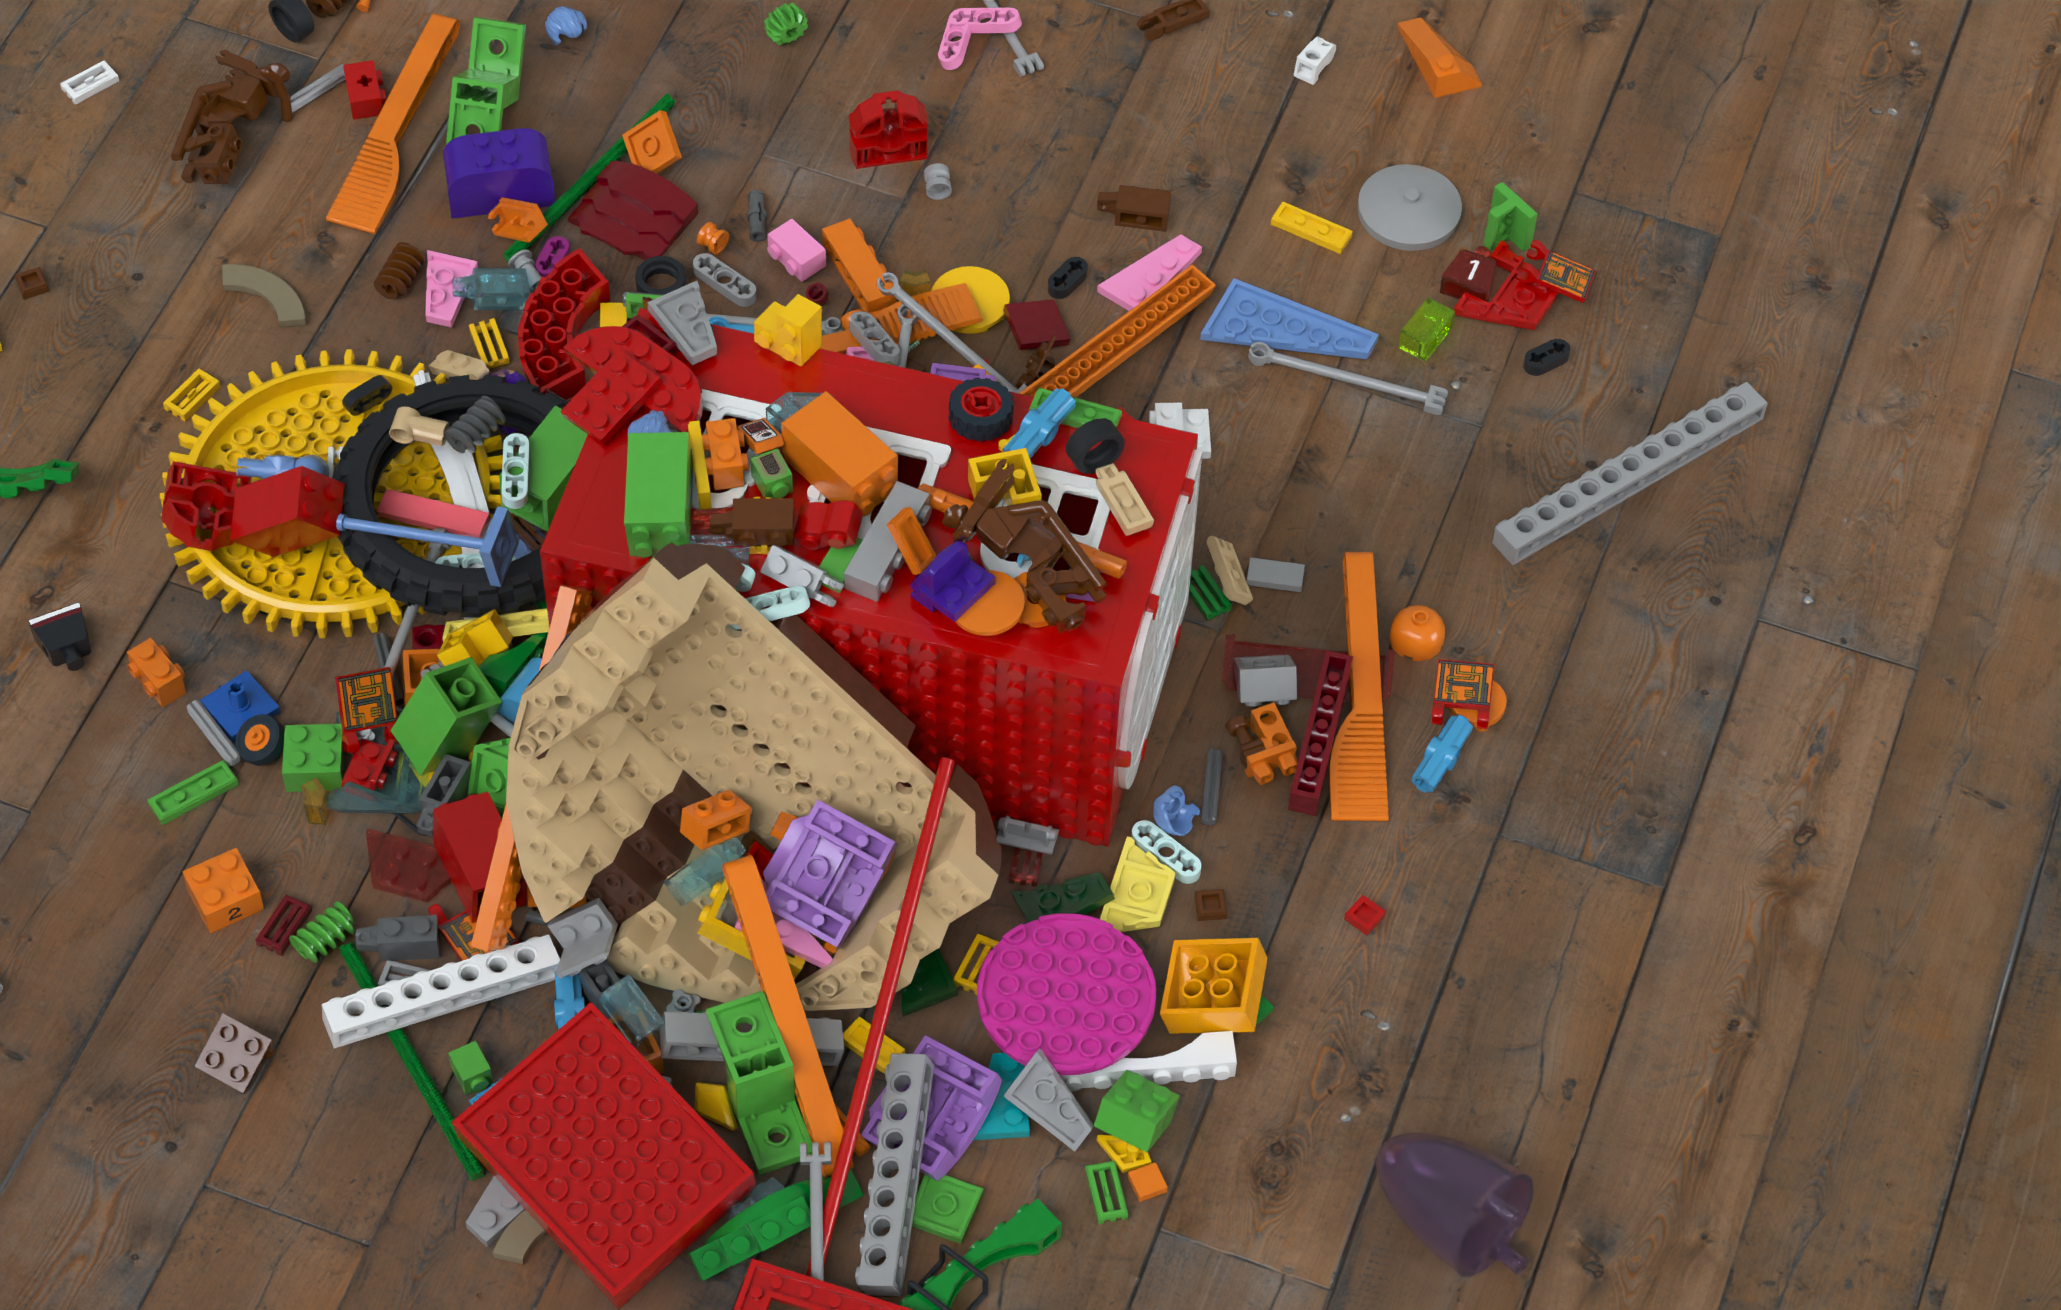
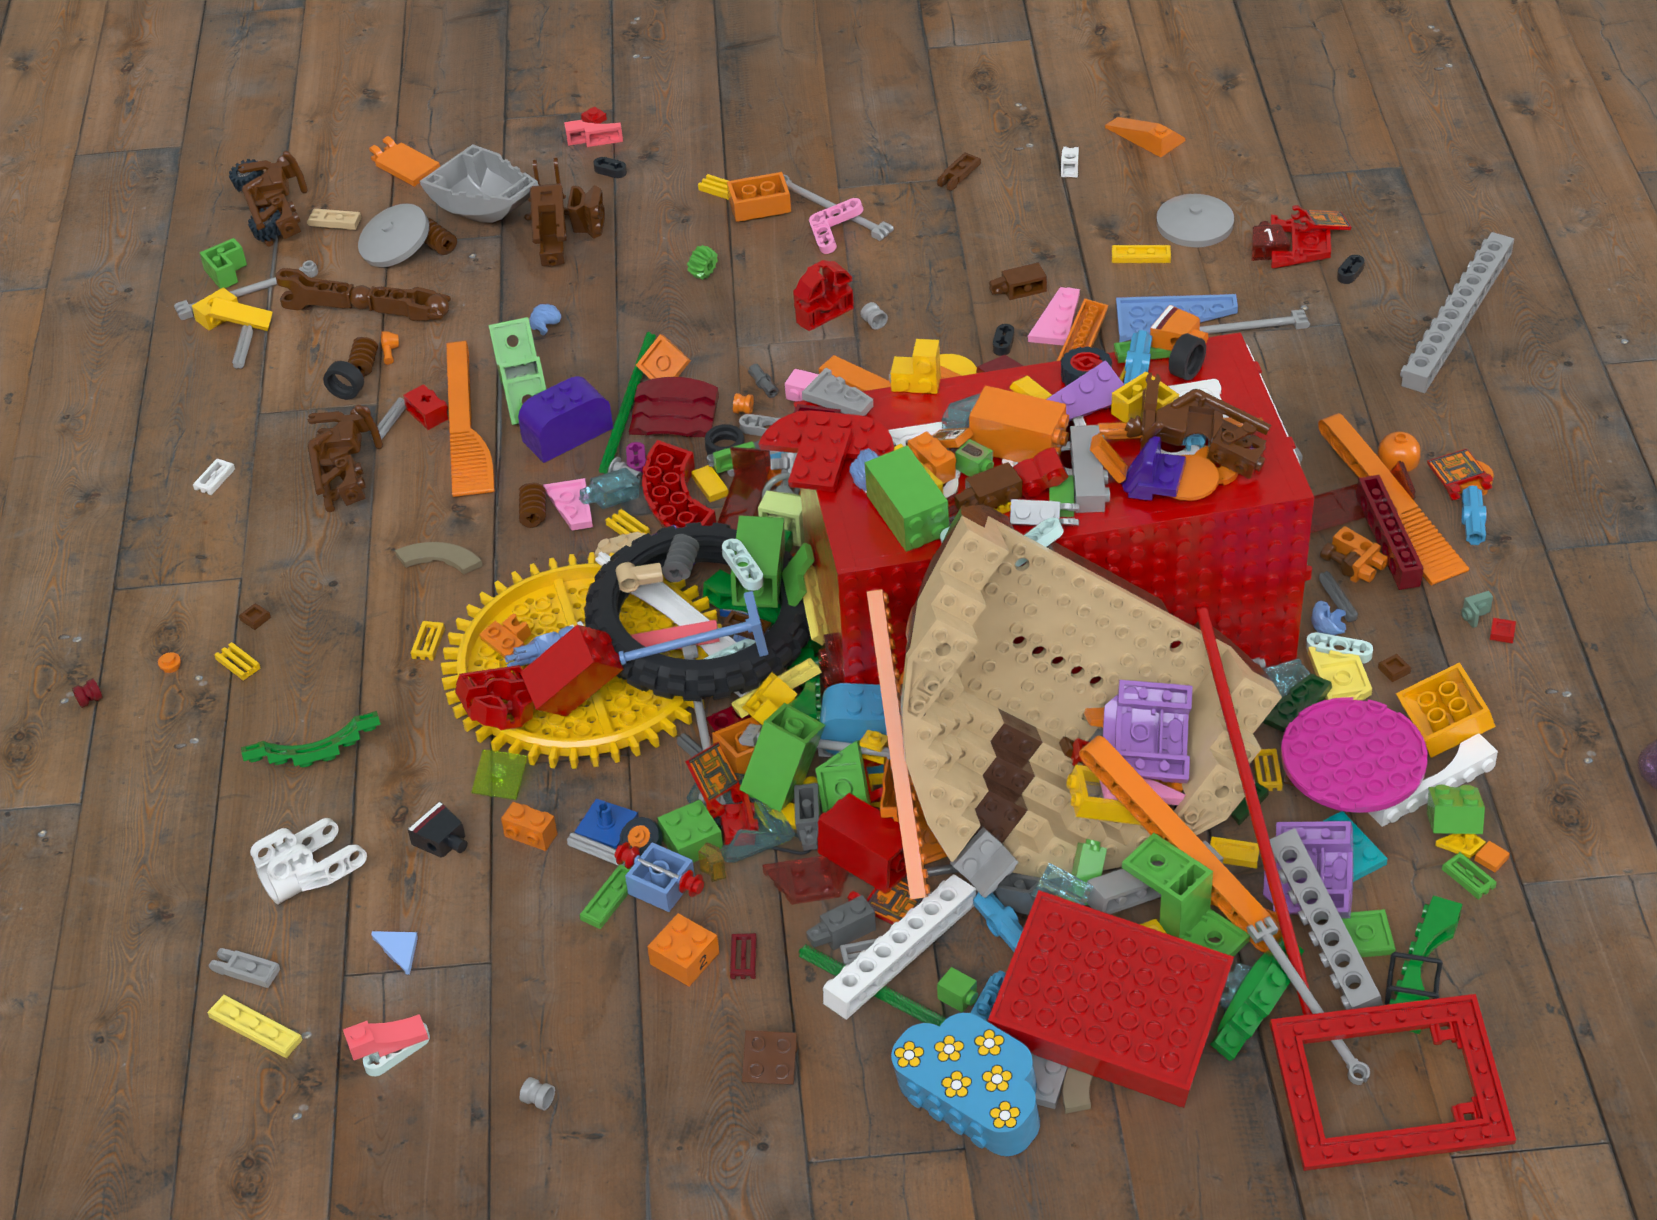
camera: 20 degrees left, 10 degrees down
bright green piece [289,901,355,964] -> none
black beam [342,375,393,416] -> none
orange hinge [488,197,548,243] -> none
clear light blue hinge [663,837,746,906] -> none
orange brick [680,790,751,850] -> none
light grey wing [1004,1048,1094,1151] -> none
tan hinge [1096,463,1154,536] -> none
light grey slope [1233,655,1297,706] -> none
clear neon green panel [1398,297,1455,362] -> none
bright green bracket [1483,182,1538,252] -> none
none -> clear neon green piece [471,749,528,800]
none -> orange plate [479,614,531,658]
none -> medium blue brick [615,842,704,912]
none -> dark azure brick [891,1013,1040,1156]
none -> yellow tile [1010,376,1052,399]
none -> medium lavender wing [1046,360,1124,421]
none -> bright green brick [1067,839,1107,905]
none -> orange torso [1150,305,1208,351]
none -> clear light blue hinge [1263,659,1310,697]
none -> sand green bracket [1461,591,1493,628]

